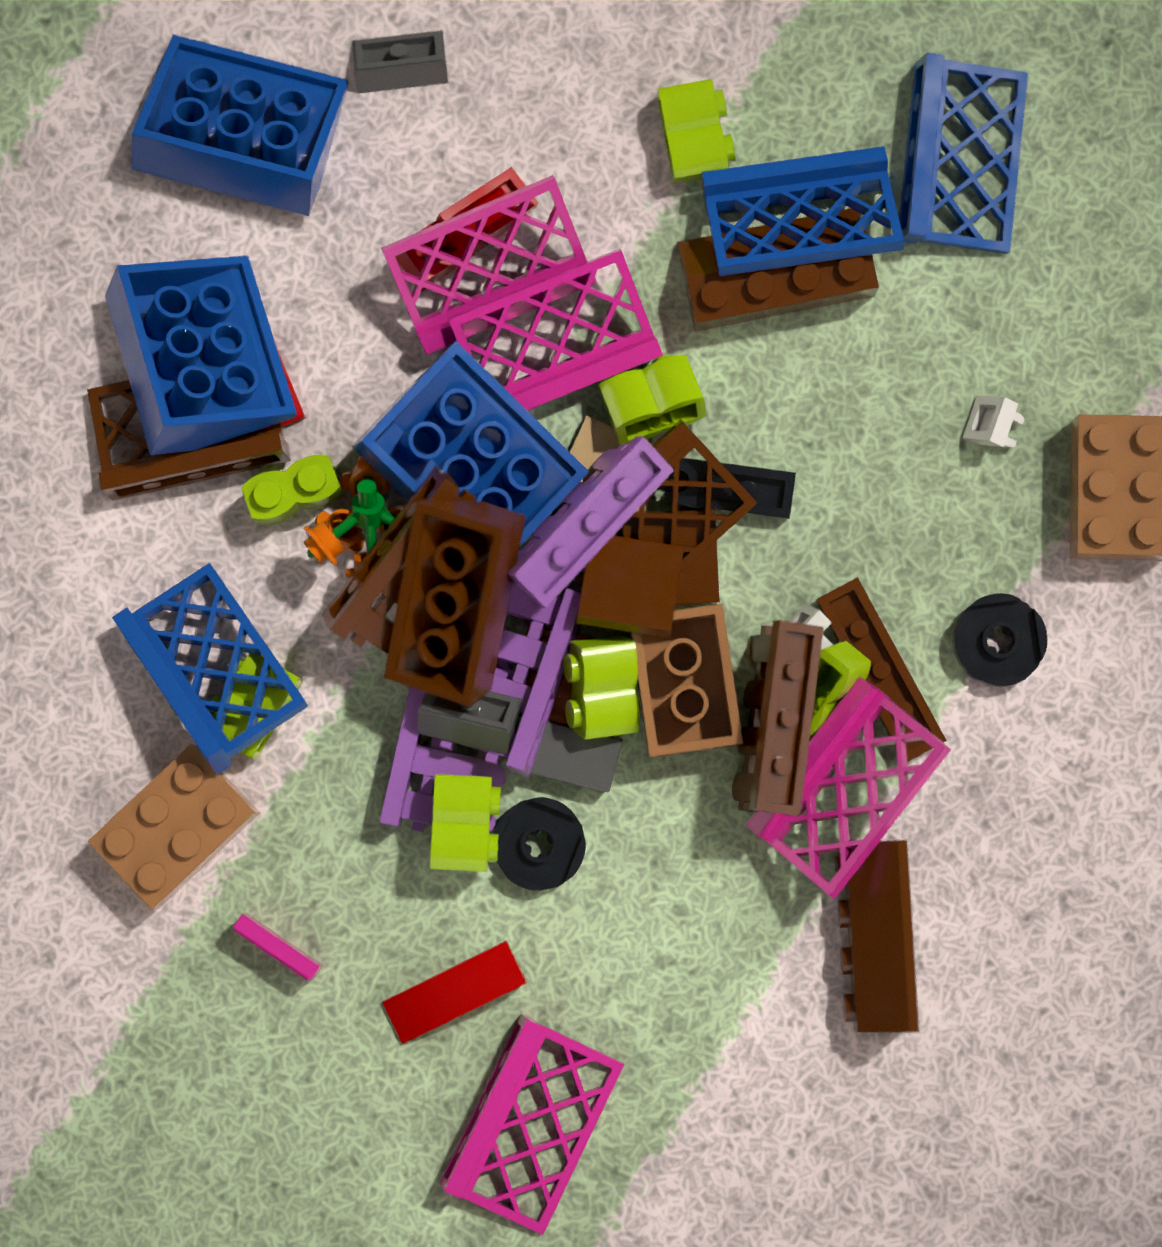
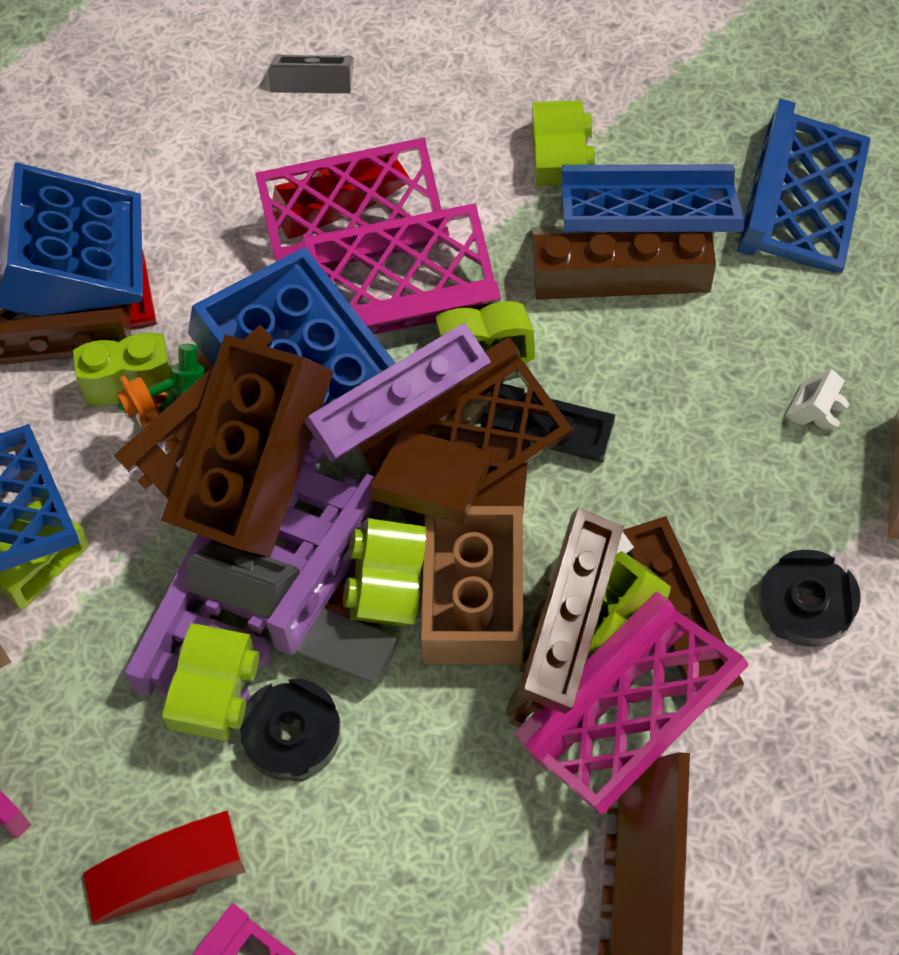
camera: 10 degrees right, 25 degrees down
blue slope [132,34,349,216] -> none

